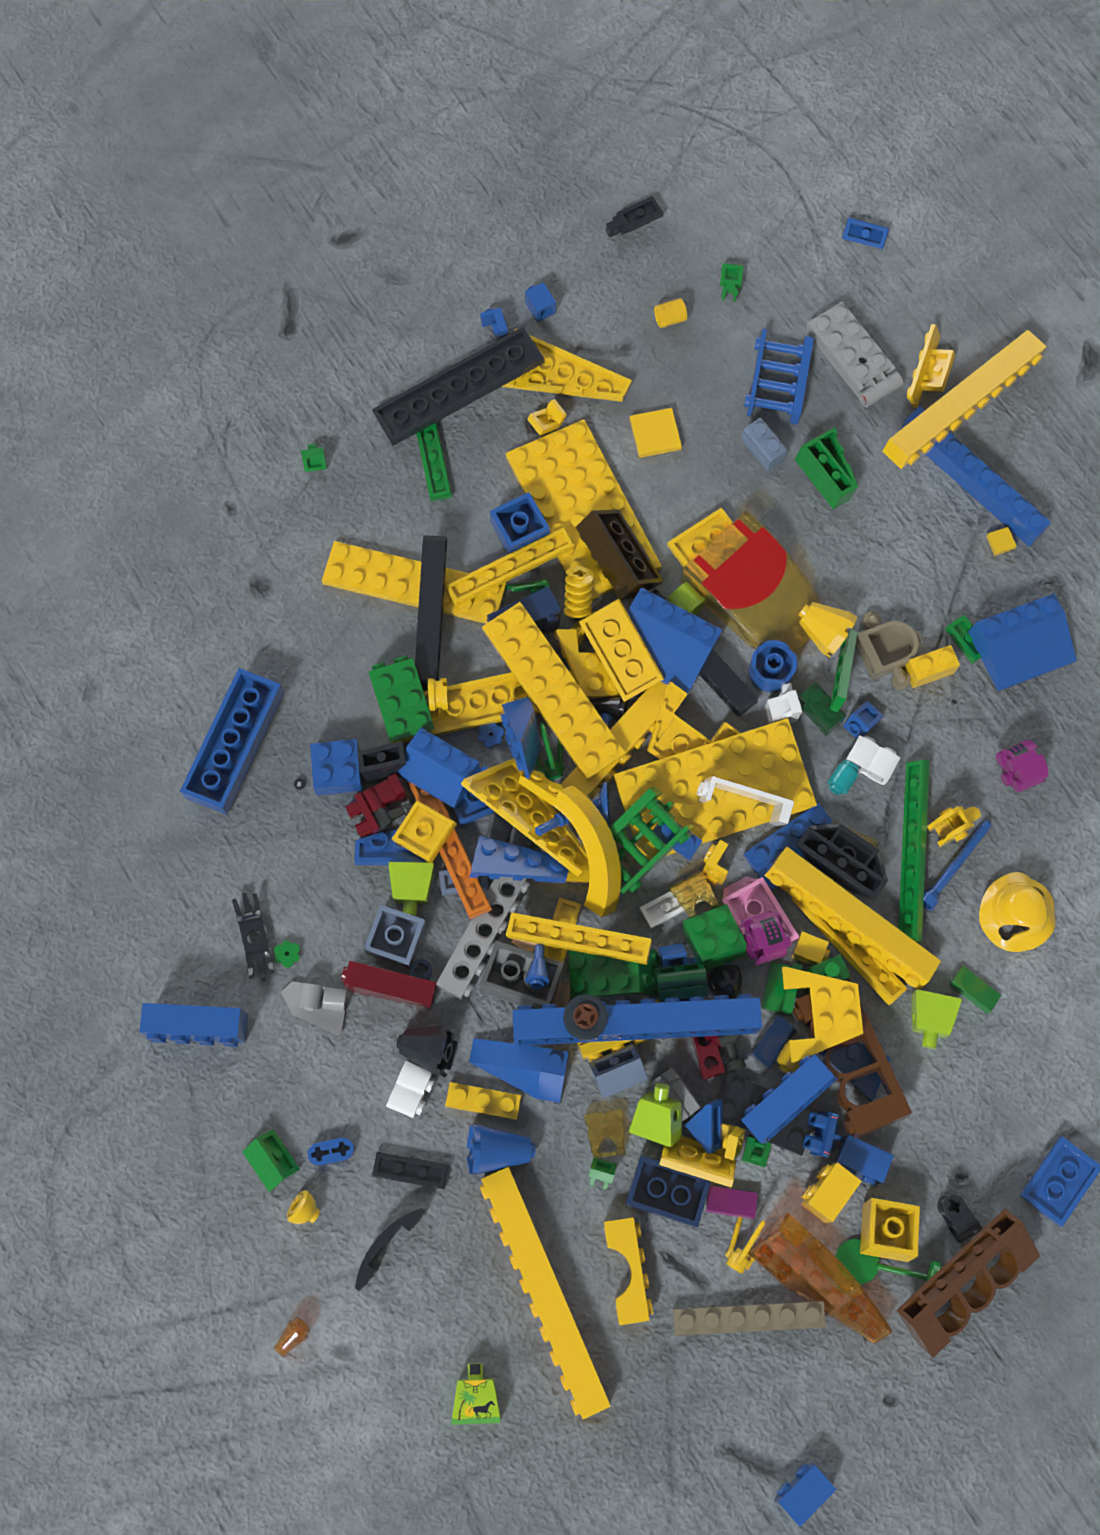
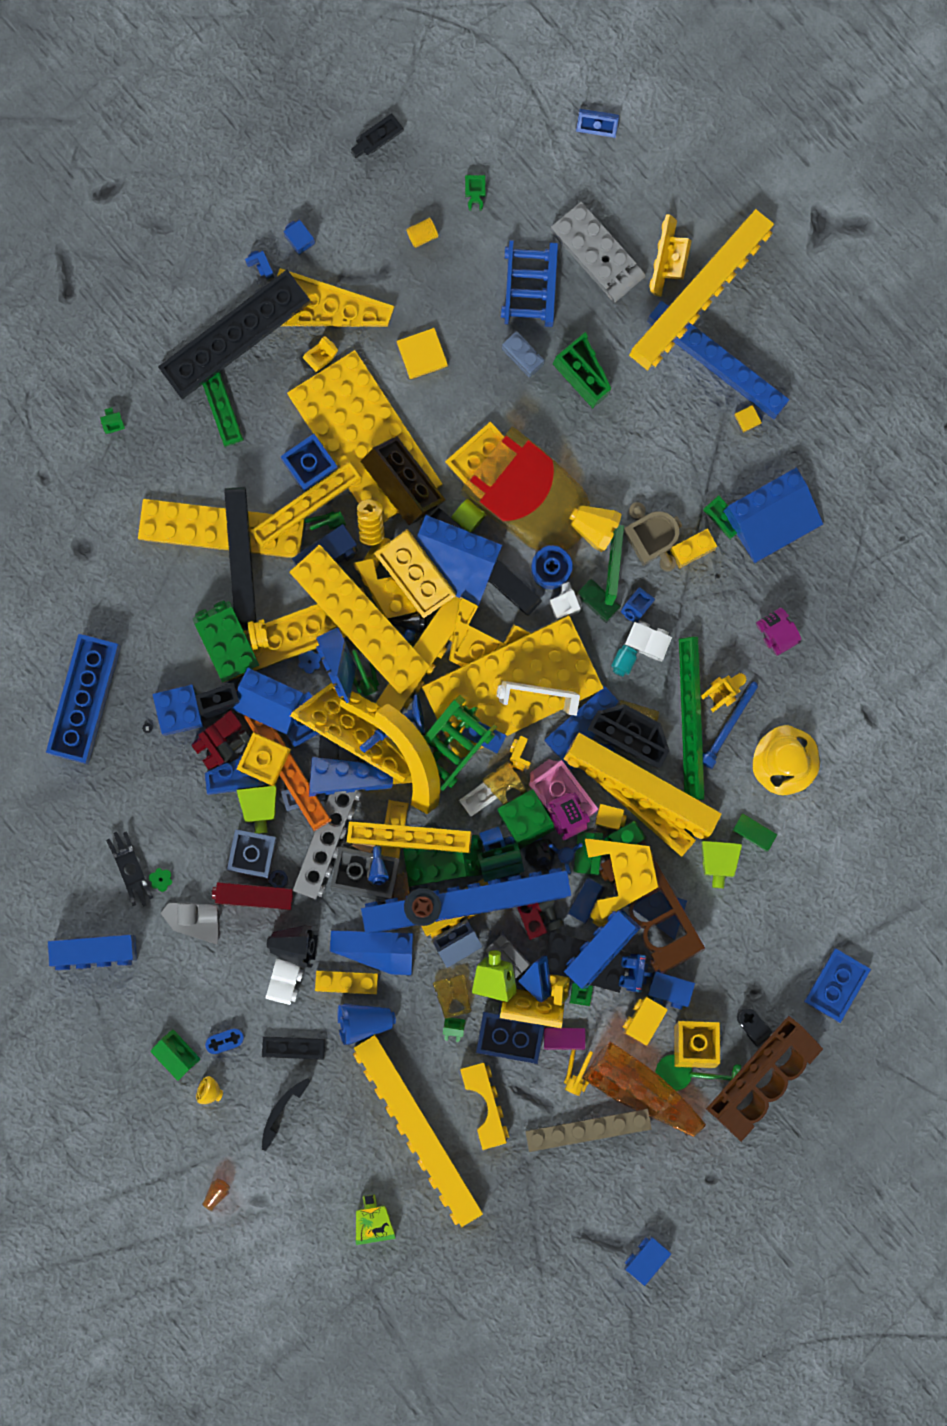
camera: 10 degrees left, 10 degrees up
none -> blue plant [549,843,583,875]

